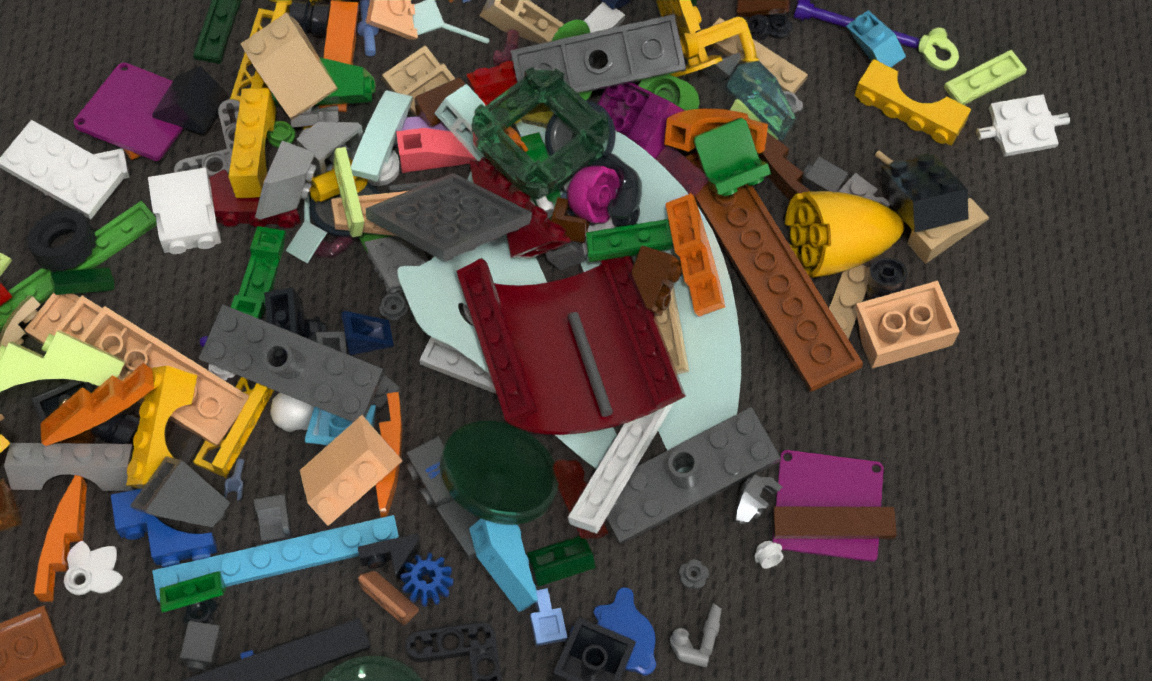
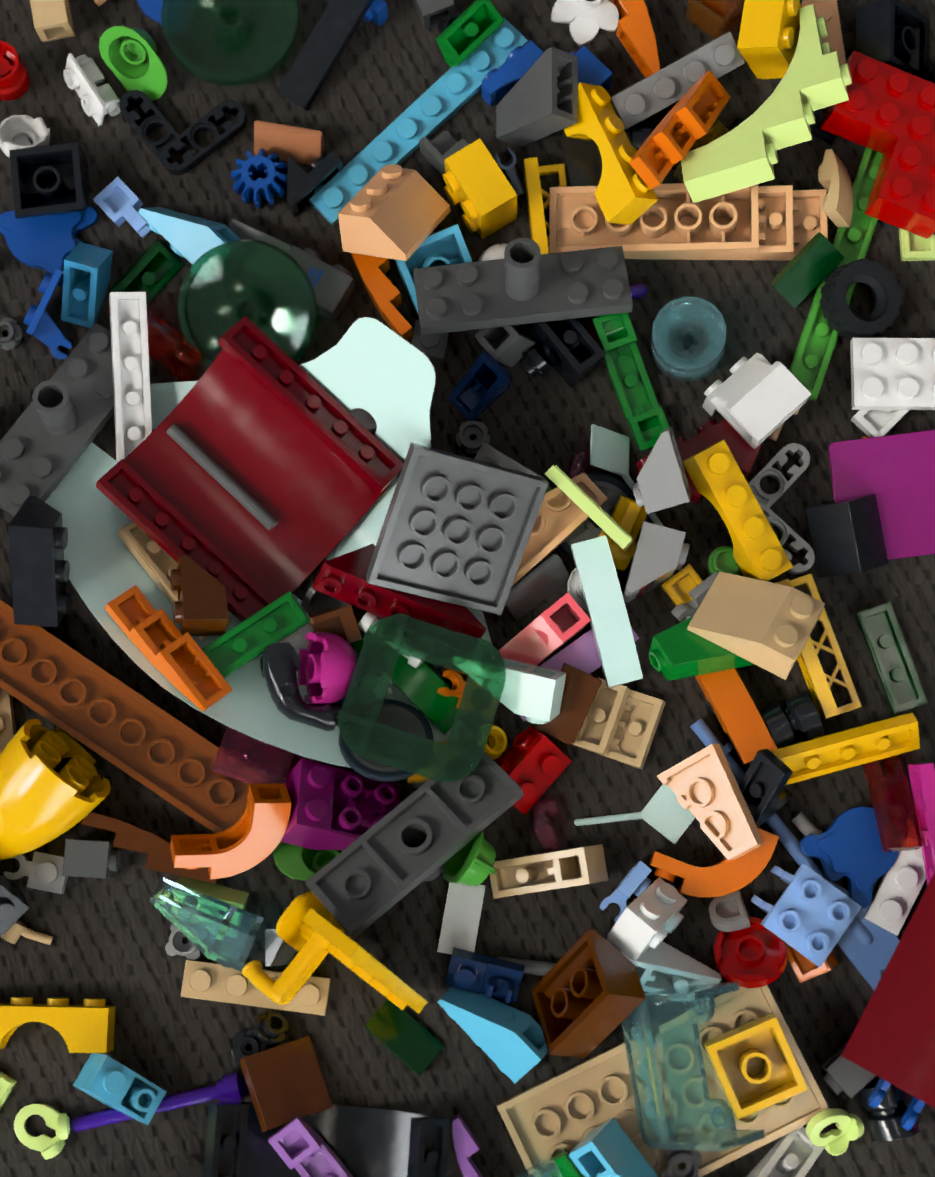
camera: 160 degrees right, 15 degrees up
green bracket [693,118,771,196] -> none
none -> black slope [8,496,71,627]
none -> blue plate [23,268,72,359]
none -> dark azure slope [61,242,113,328]
none -> yellow brick [442,138,517,239]
none -> clear light blue wheel [651,296,727,382]

